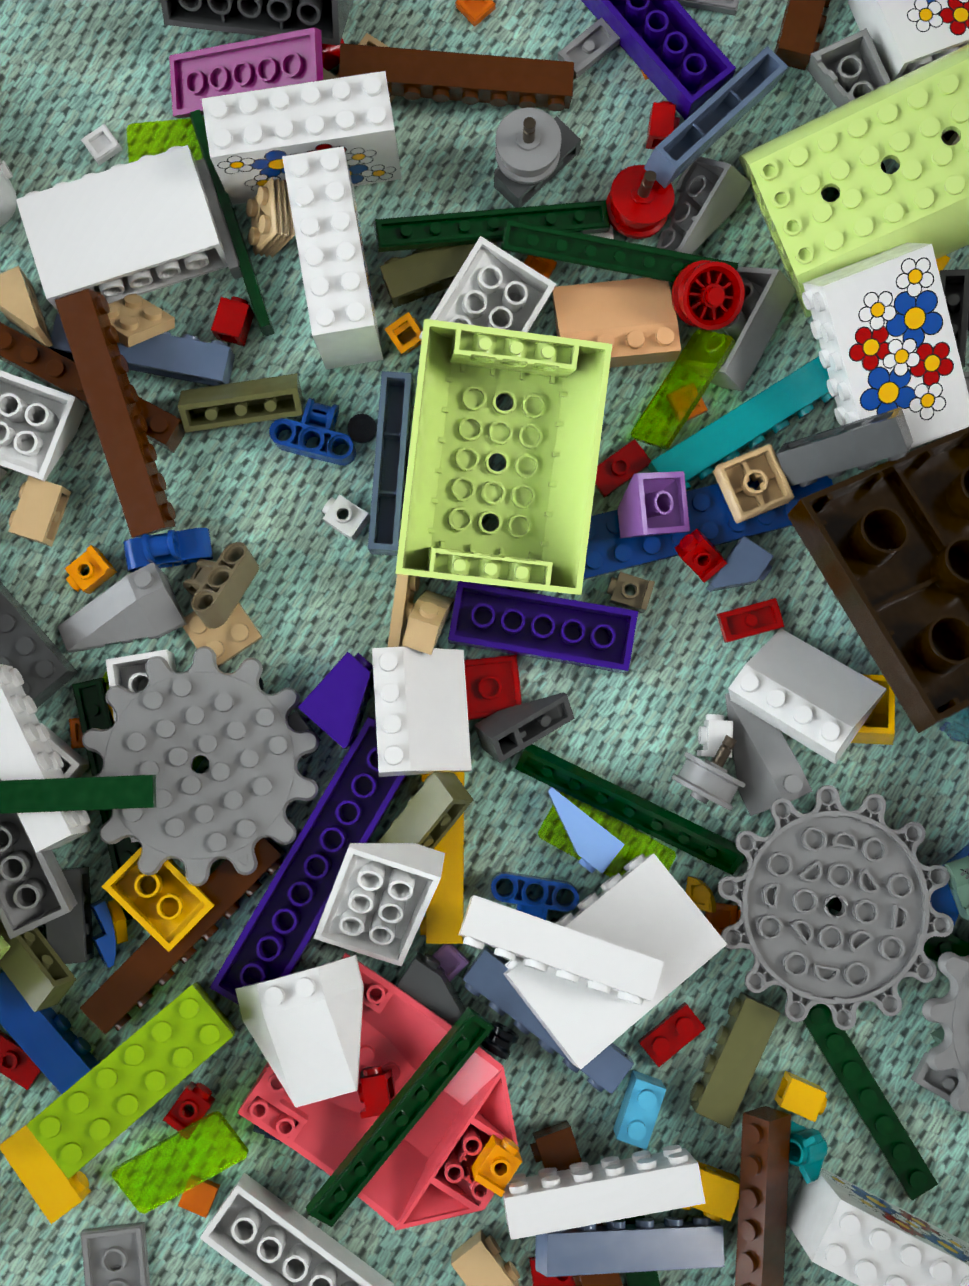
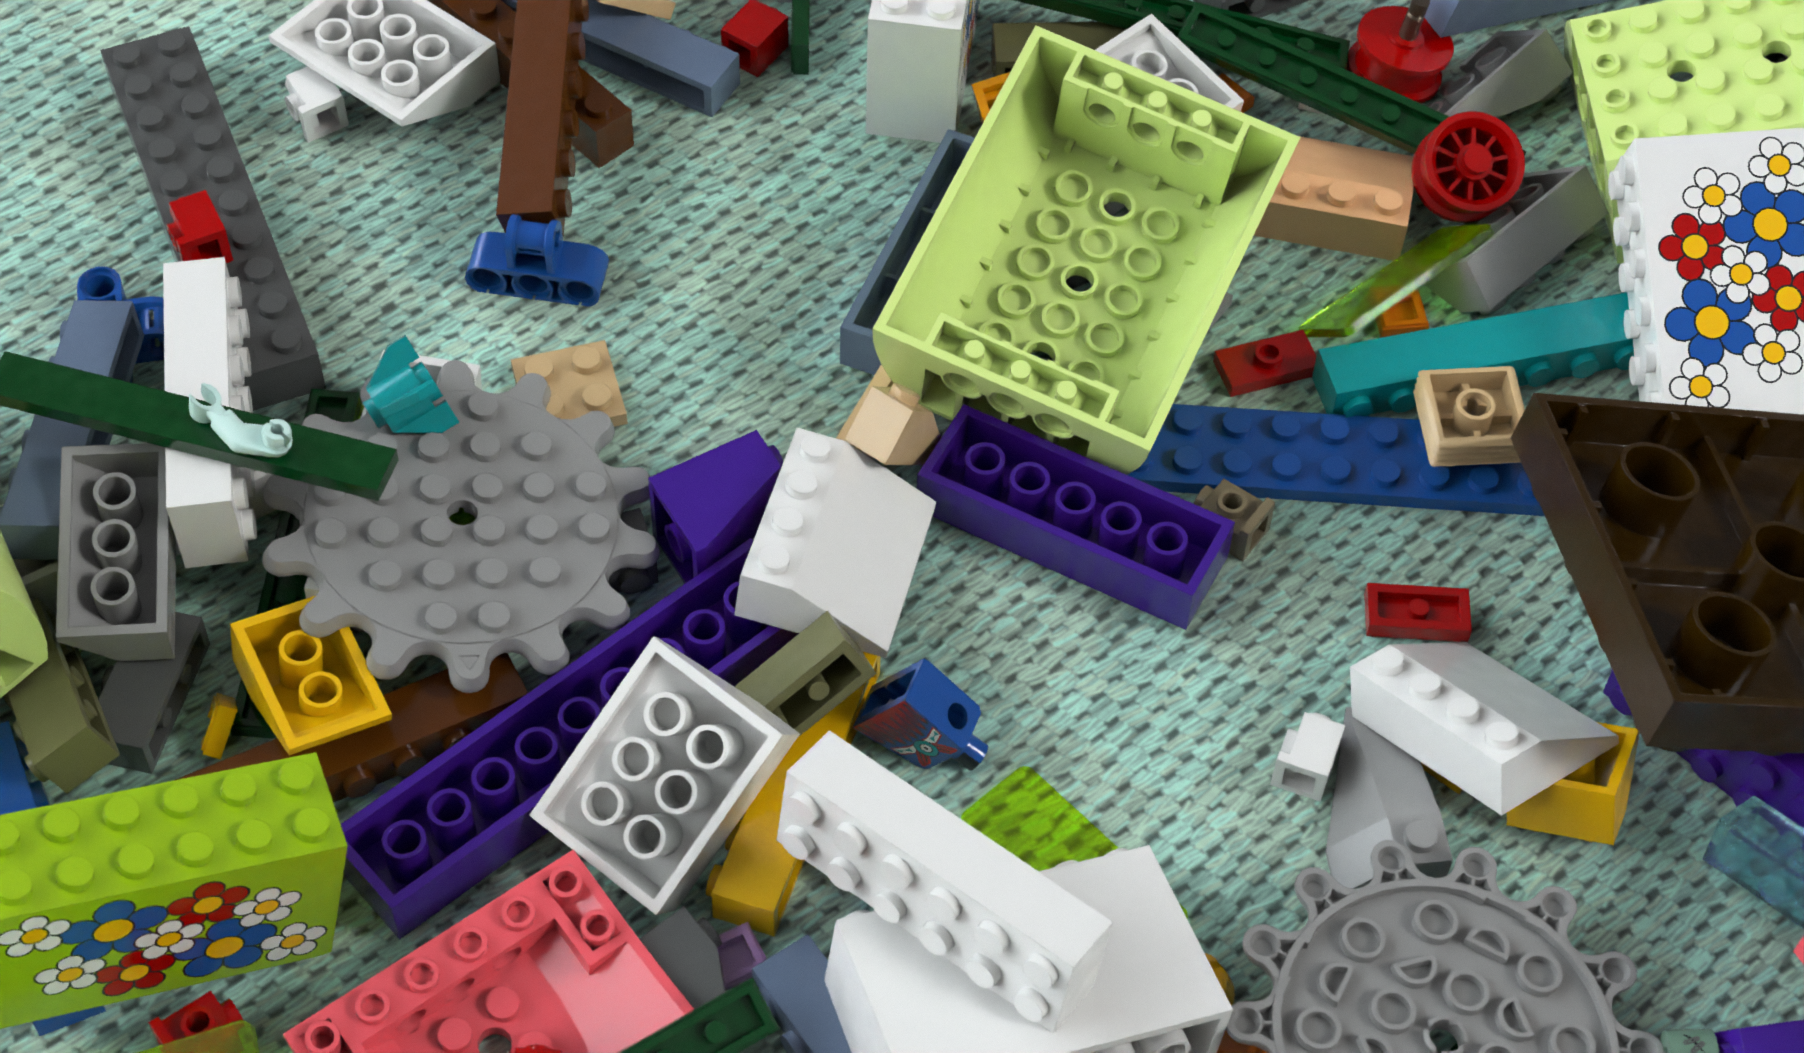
camera: 15 degrees right, 30 degrees down
tan brick [8,476,71,547] -> none
light grey wedge [58,562,187,653] -> none
light orange brick [65,545,117,594] -> none
blue slope [90,899,116,968] -> none
olive brick [178,373,303,433] -> none
dark tan piece [183,542,259,629] -> none
white wedge [235,955,364,1107] -> none
blue piece [269,398,356,466] -> none
white brick [322,495,370,542] -> none
black piece [347,414,377,443] -> none
red tile [464,655,522,720] -> none
dark grey slope [474,692,575,763] -> none
dark green plate [515,744,746,875] -> none
light blue slope [547,787,625,874] -> none
medium lavender slope [617,471,690,538] -> none
light grey wheel [671,735,746,811] -> none
red brick [675,528,727,583] -> none
sand blue slope [706,536,774,592] -> none
dark grey brick [776,407,913,487] -> none
none -> light aqua arm [189,383,293,457]
none -> teal brick [363,335,459,433]
none -> blue torso [852,658,988,771]

